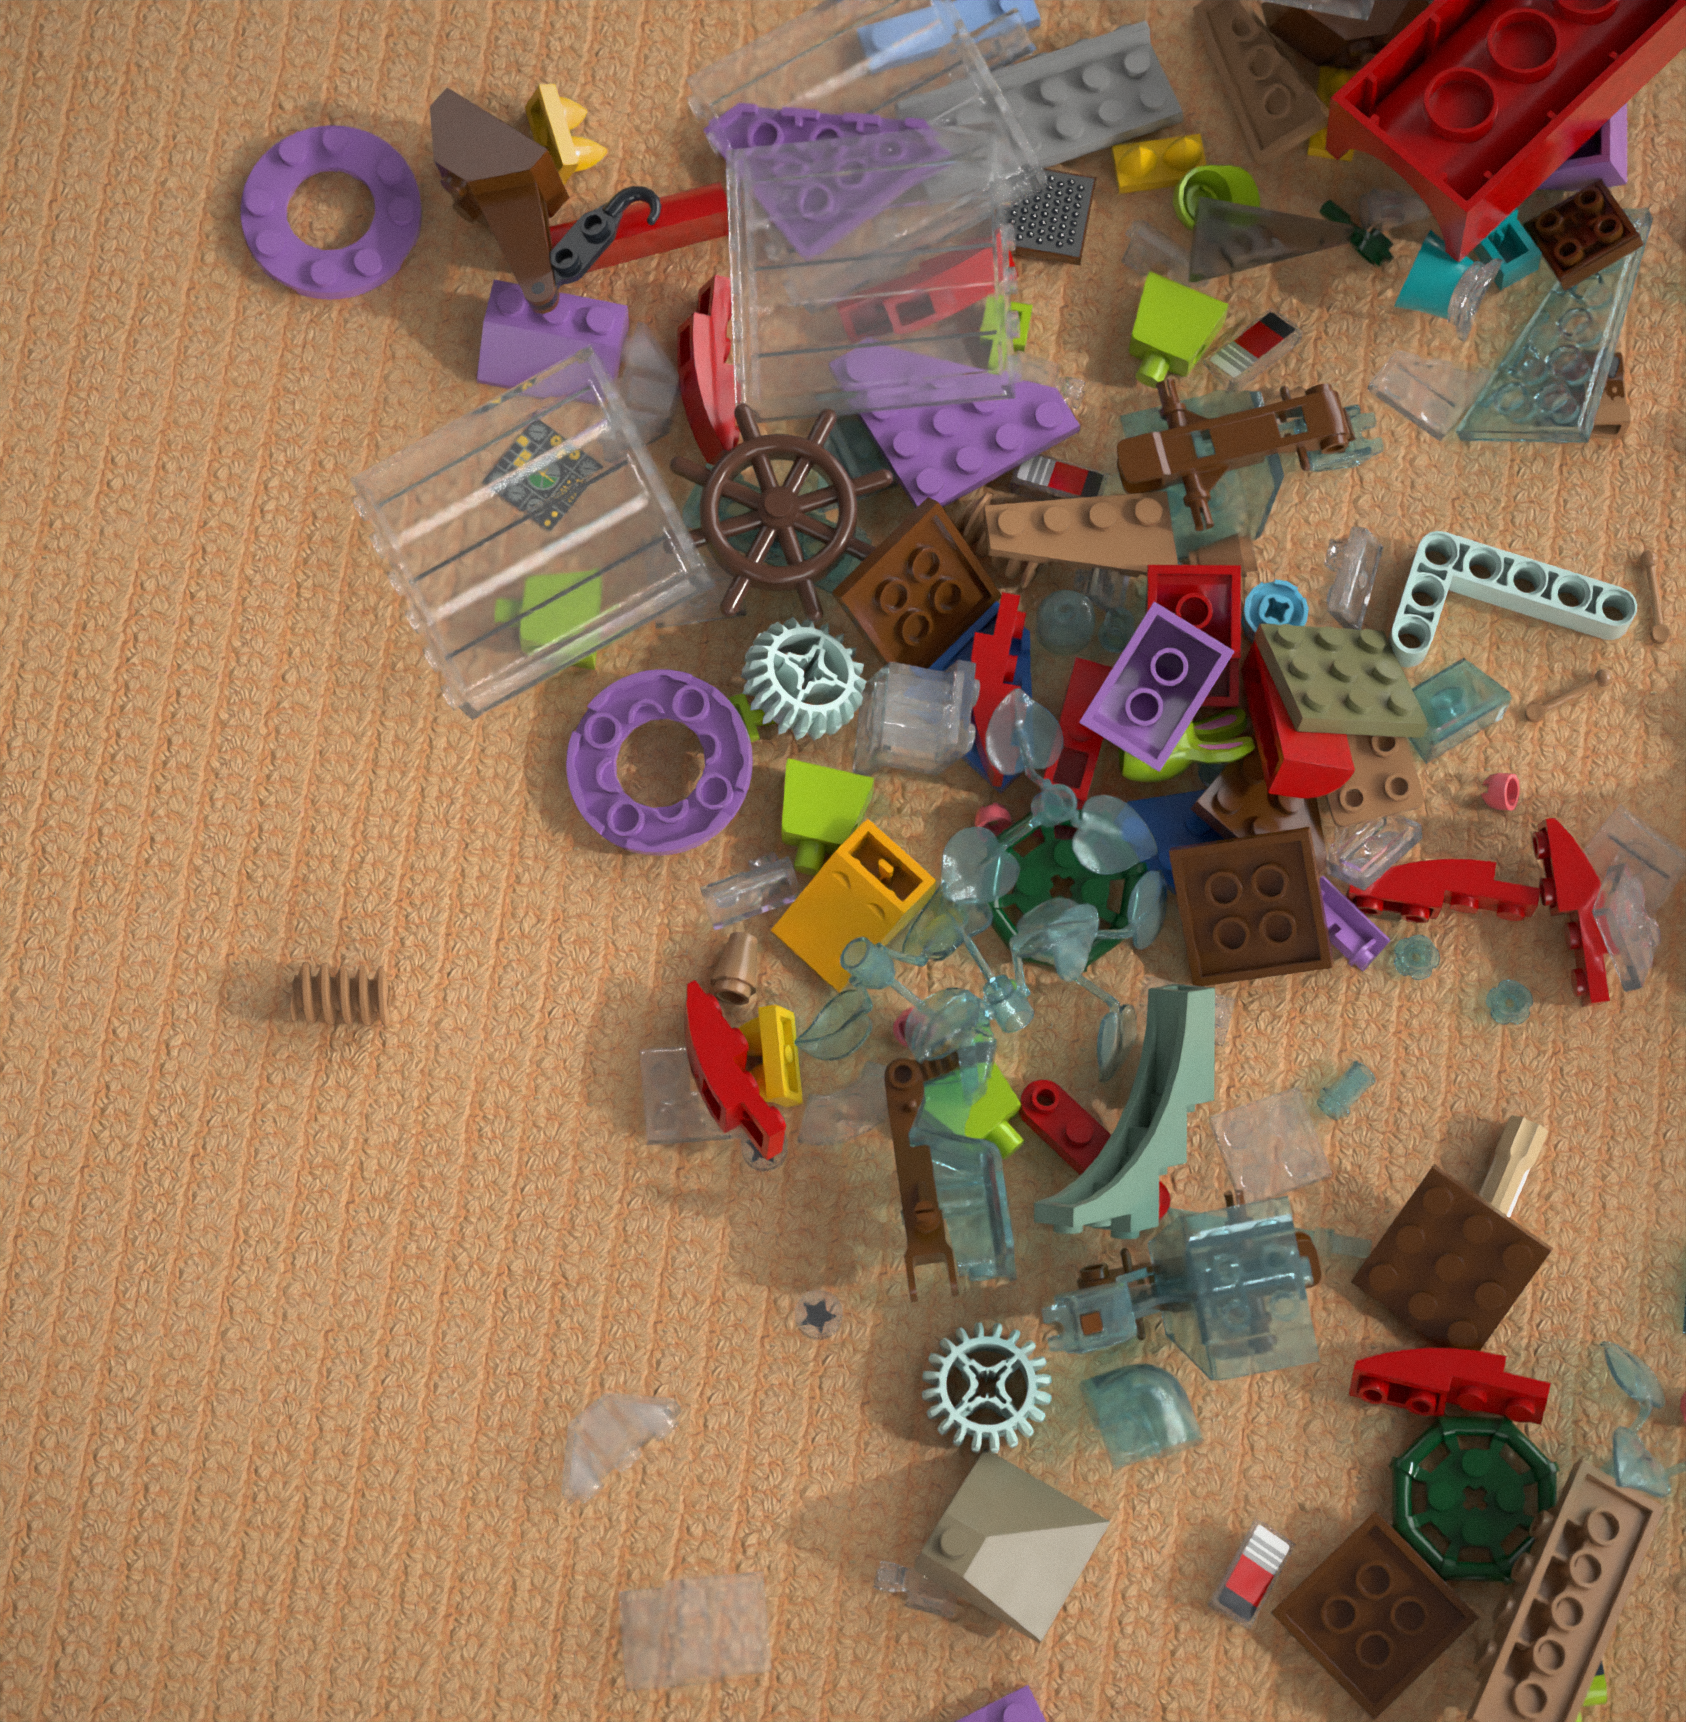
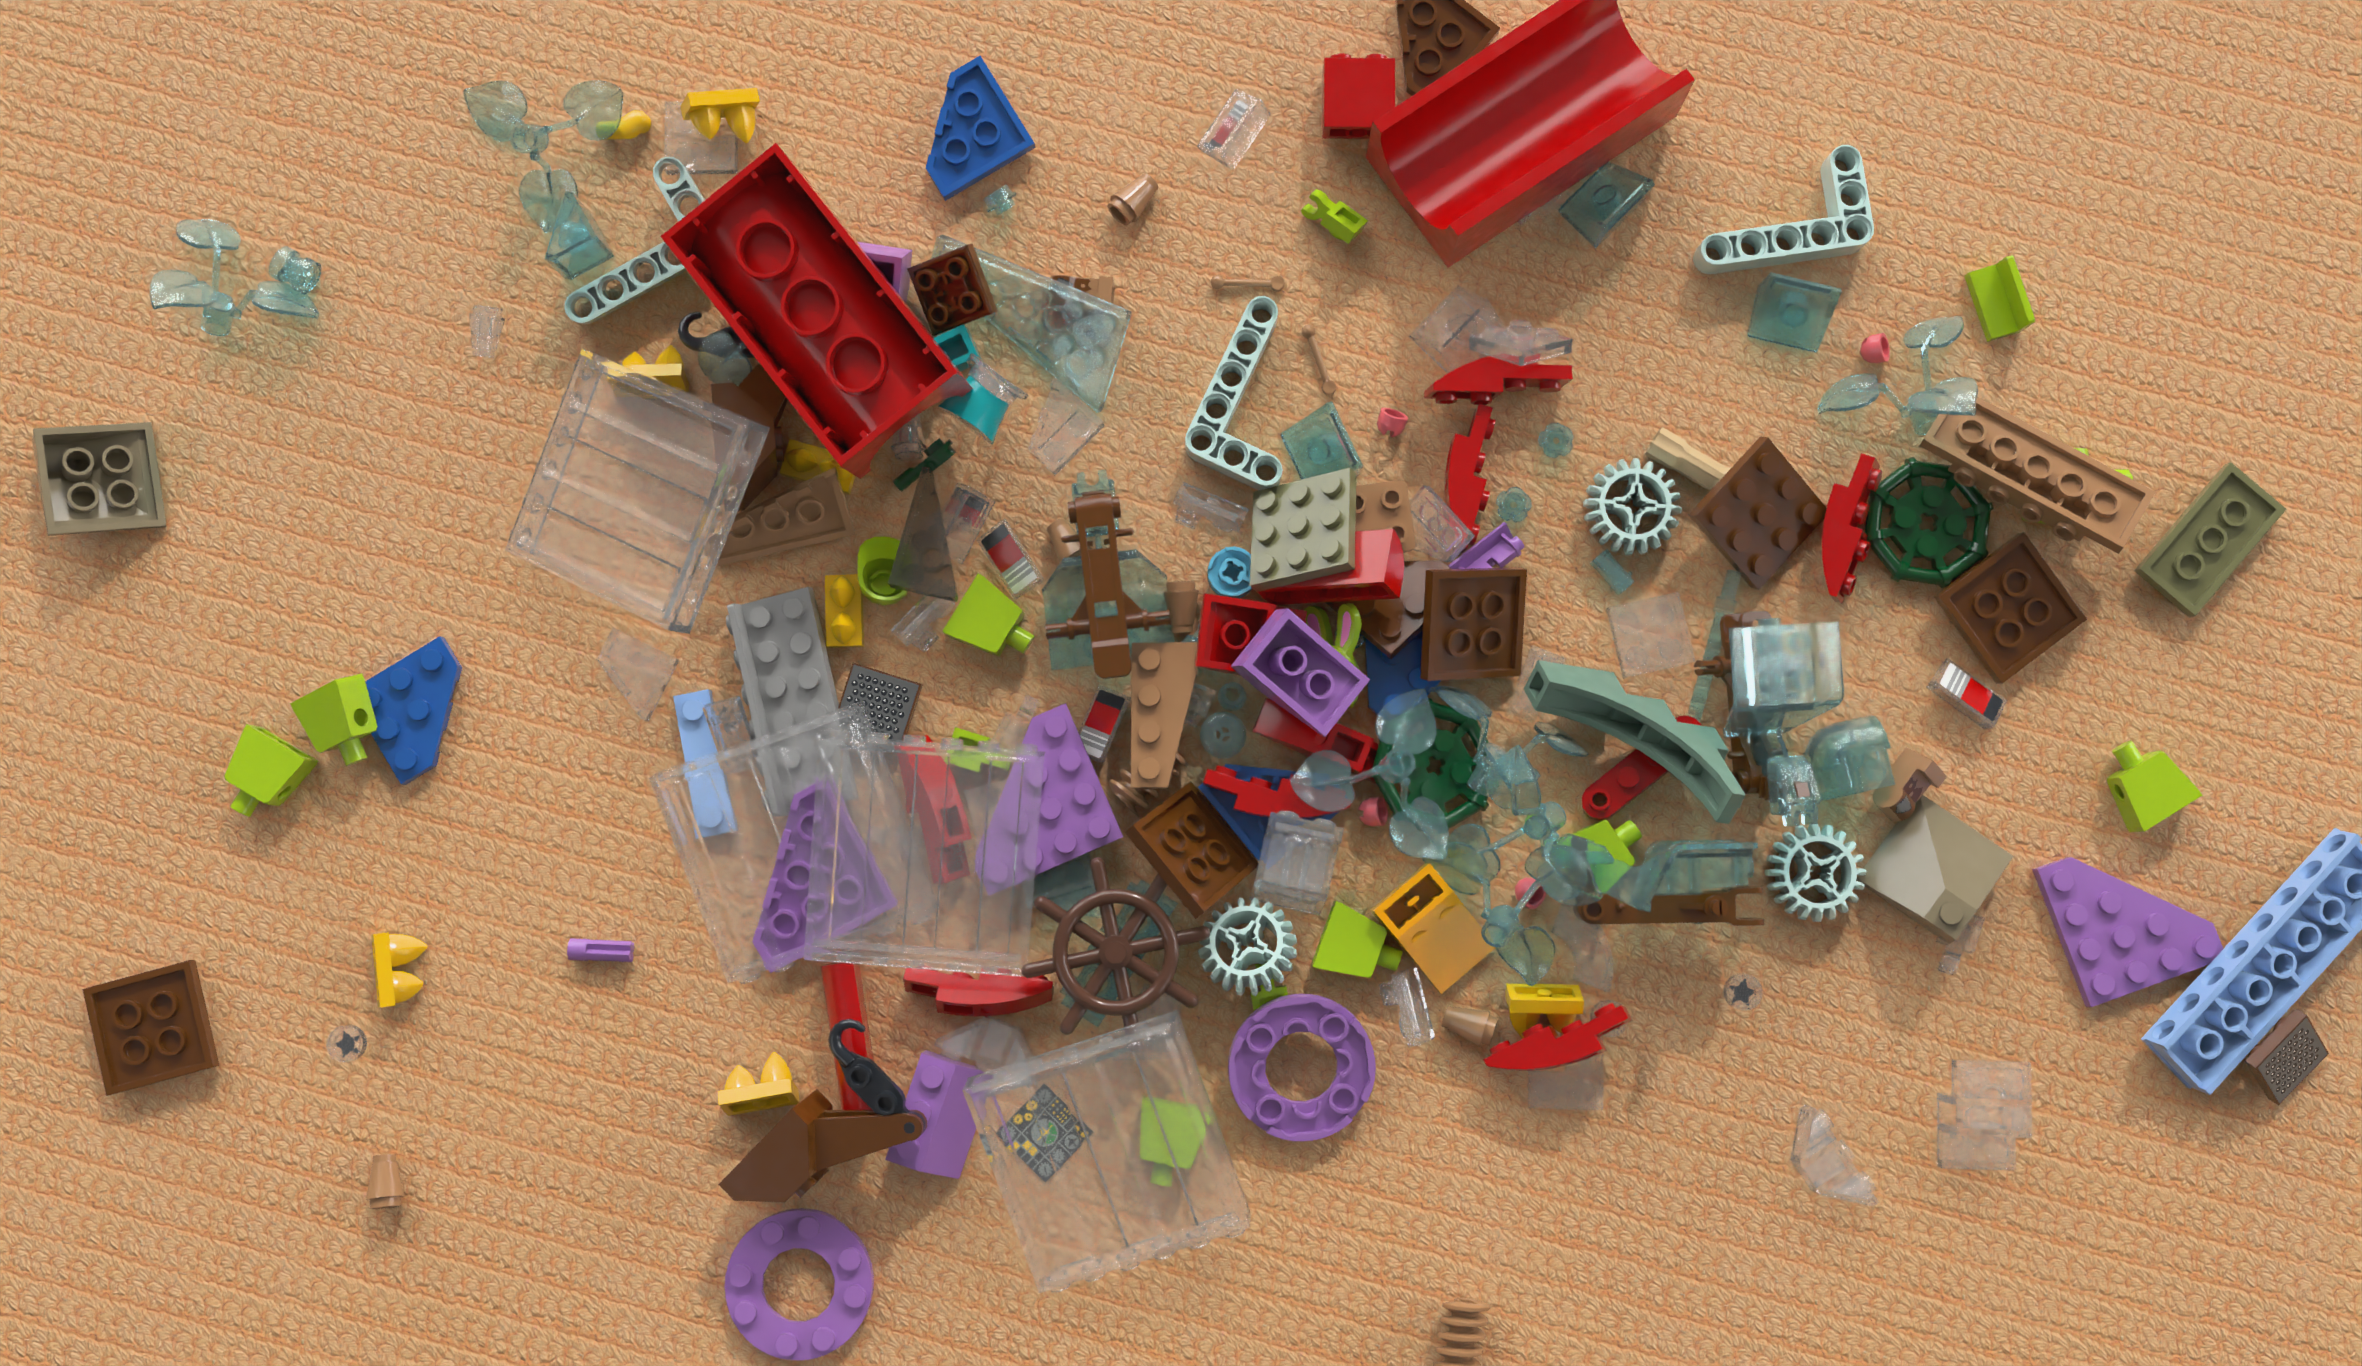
camera: 80 degrees left, 10 degrees up
none -> clear slope [925,483,995,564]
none -> light aqua gear [1583,458,1682,555]
none -> medium nougat leg [1873,747,1947,822]

